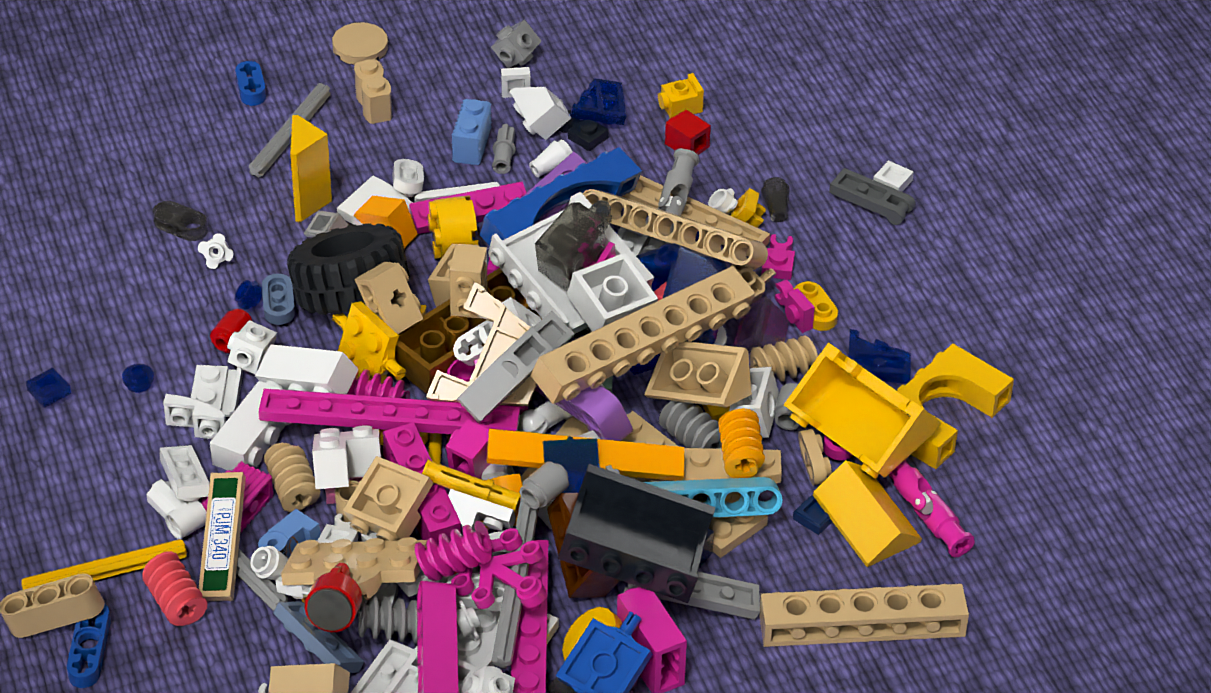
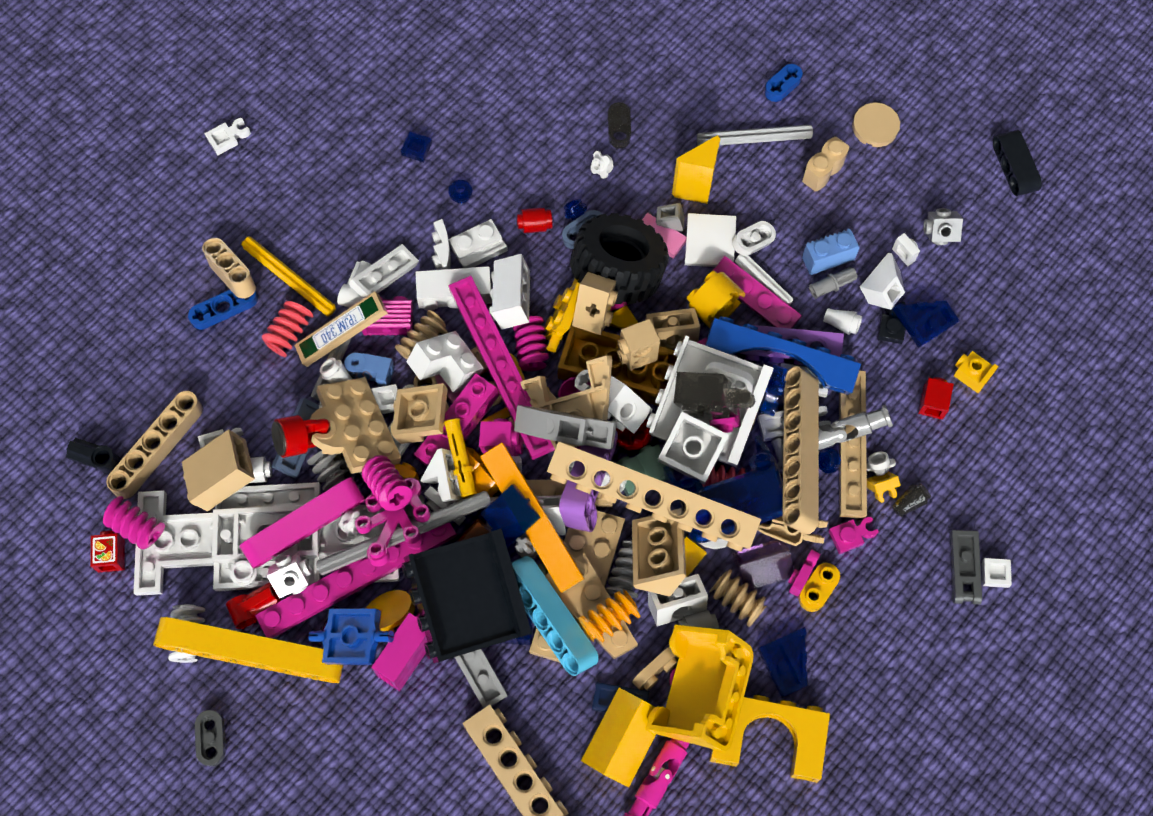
camera: 60 degrees right, 25 degrees up
white brick [227,320,277,374] -> none
light orange slope [353,195,418,249] -> none
light grey brick [519,461,569,509] -> none

